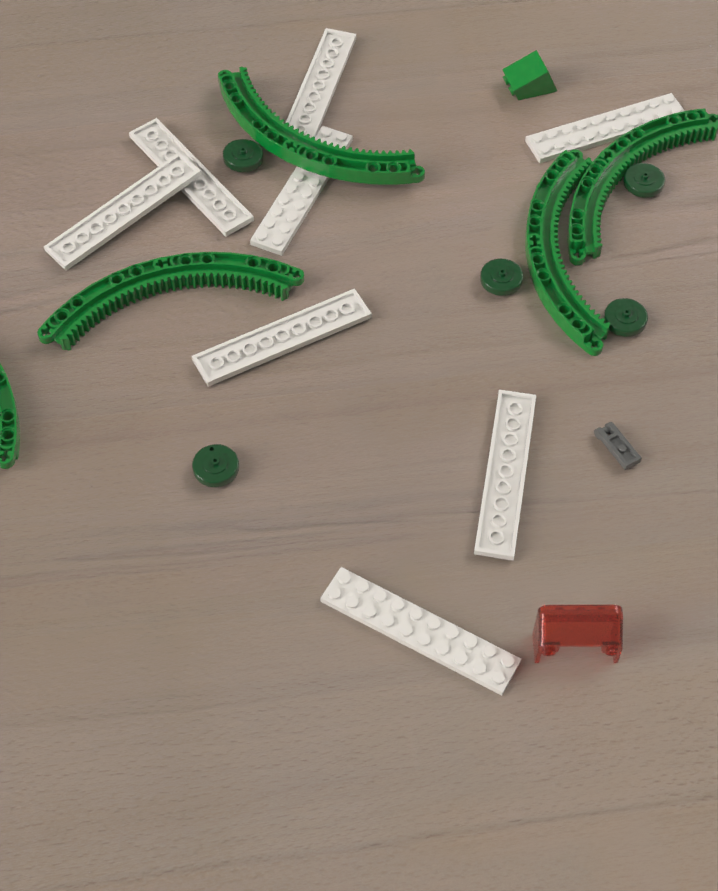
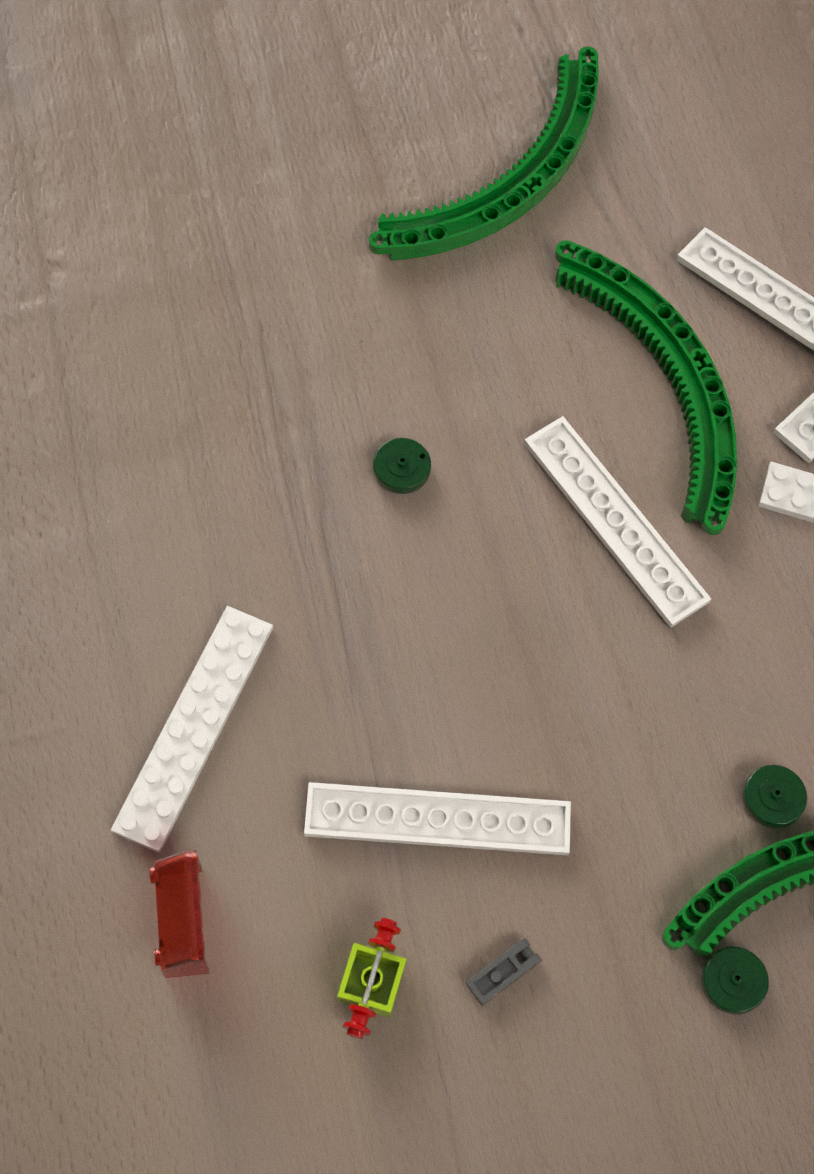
camera: 80 degrees right, 10 degrees up
none -> lime brick [337,918,407,1039]

